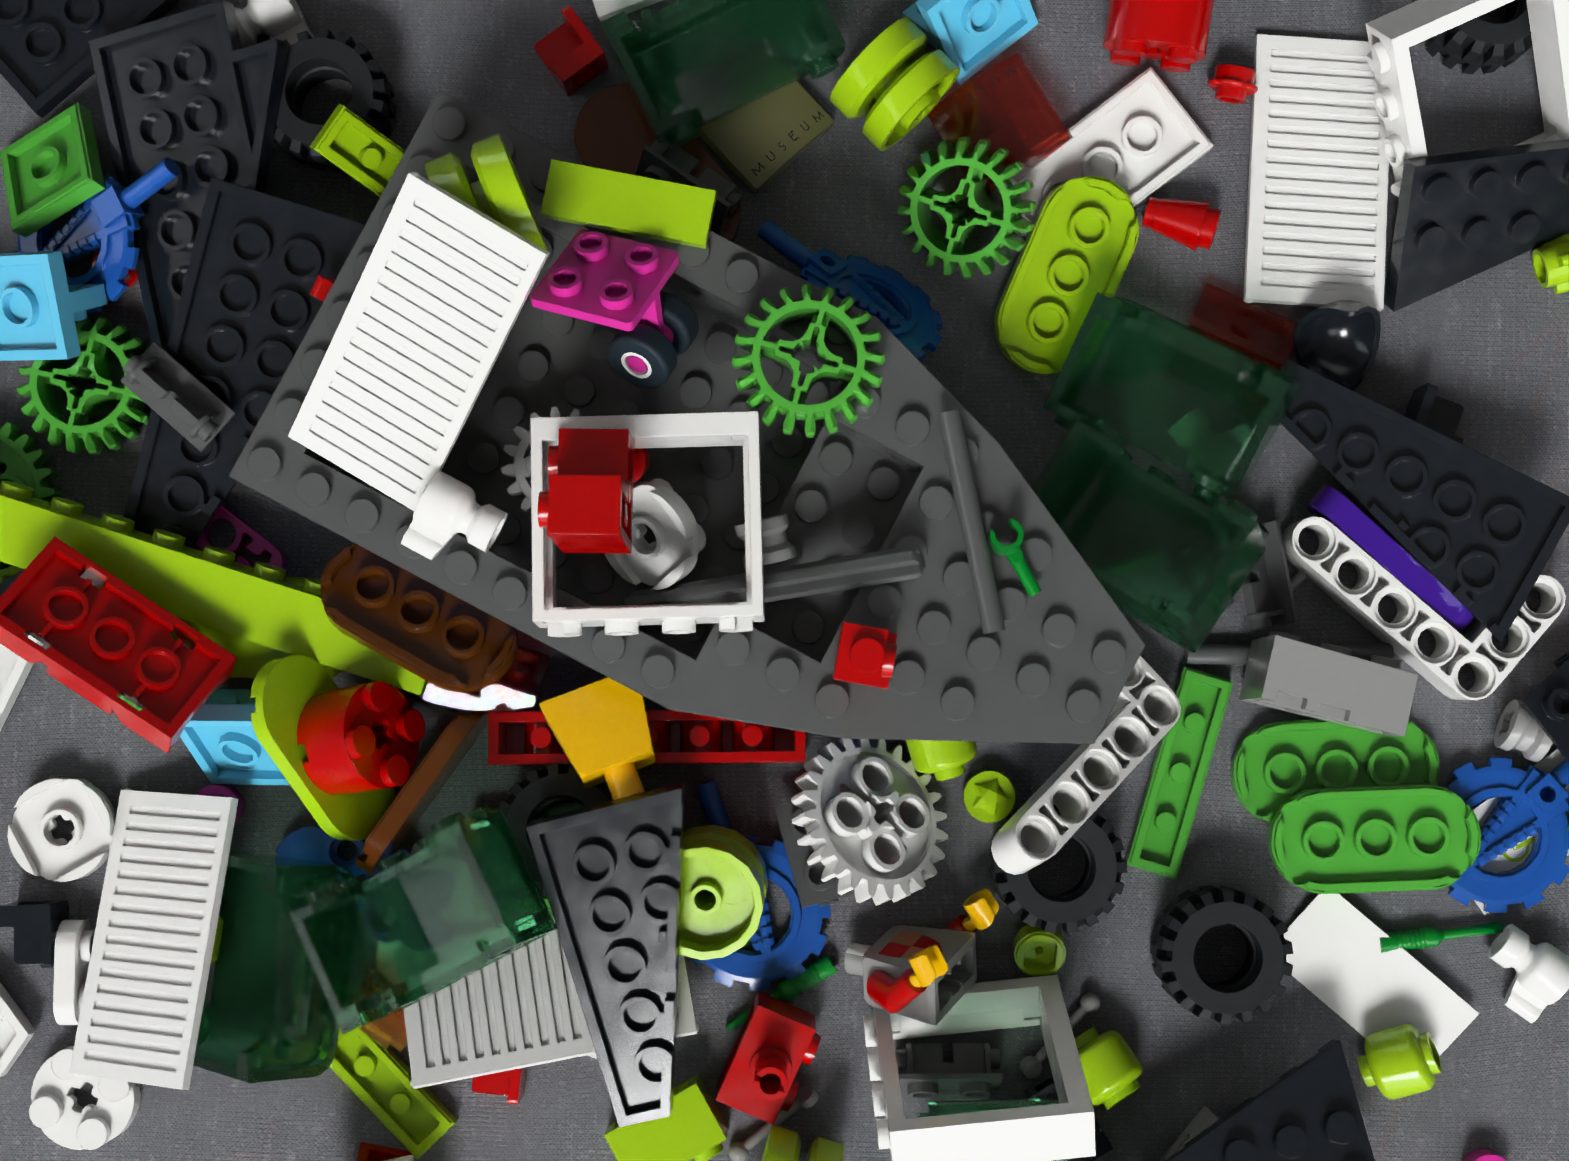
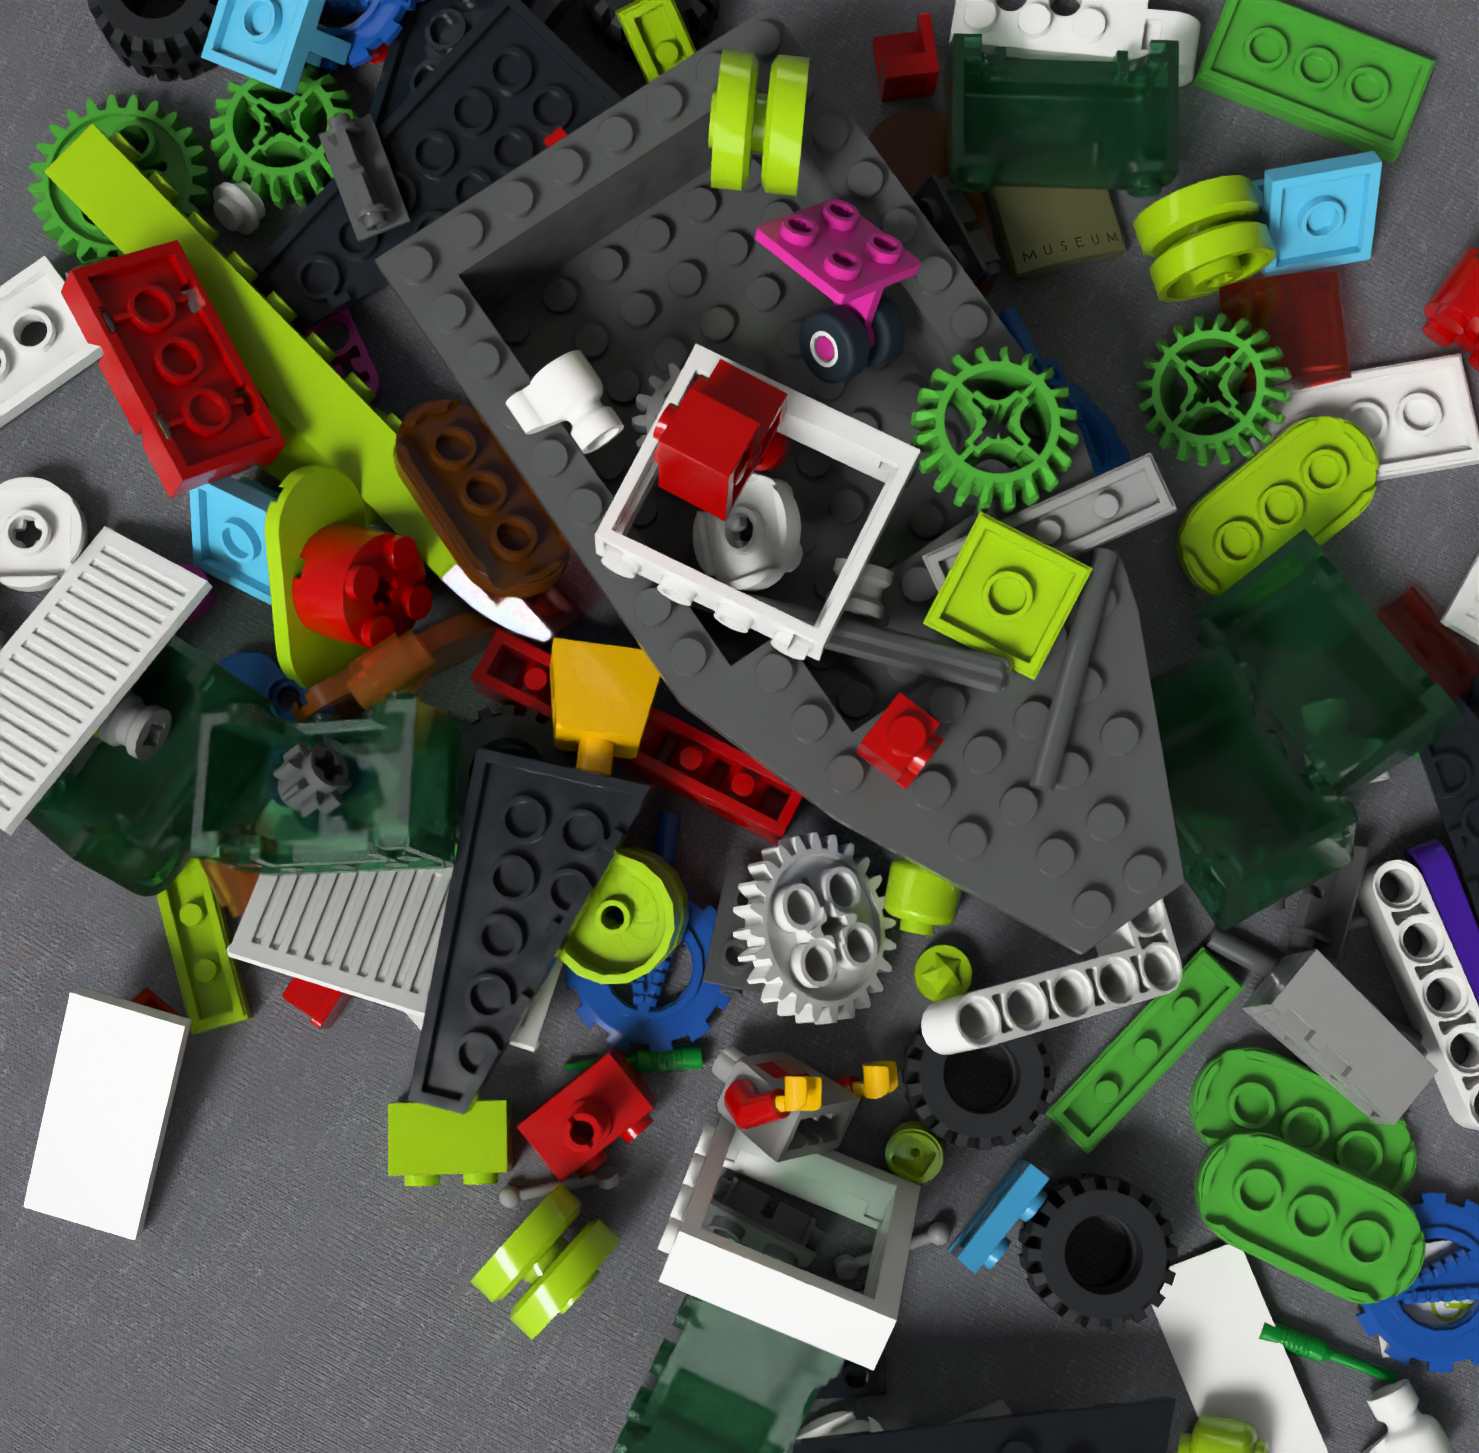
camera: 20 degrees right, 5 degrees down
white window [288,171,550,511] -> none
lime tile [540,159,717,249] -> none
green hand [989,518,1041,597] -> none
lime head [1075,1027,1143,1110] -> none
red cone [1142,196,1222,251] -> none
none -> light grey wheel [98,691,172,761]
none -> white plate [213,181,265,235]
none -> dark grey gear [273,741,352,817]
none -> clear orange brick [345,628,439,713]
none -> light grey tile [922,452,1177,592]
none -> lime tile [922,511,1093,681]
none -> dark azure plate [947,1158,1050,1274]

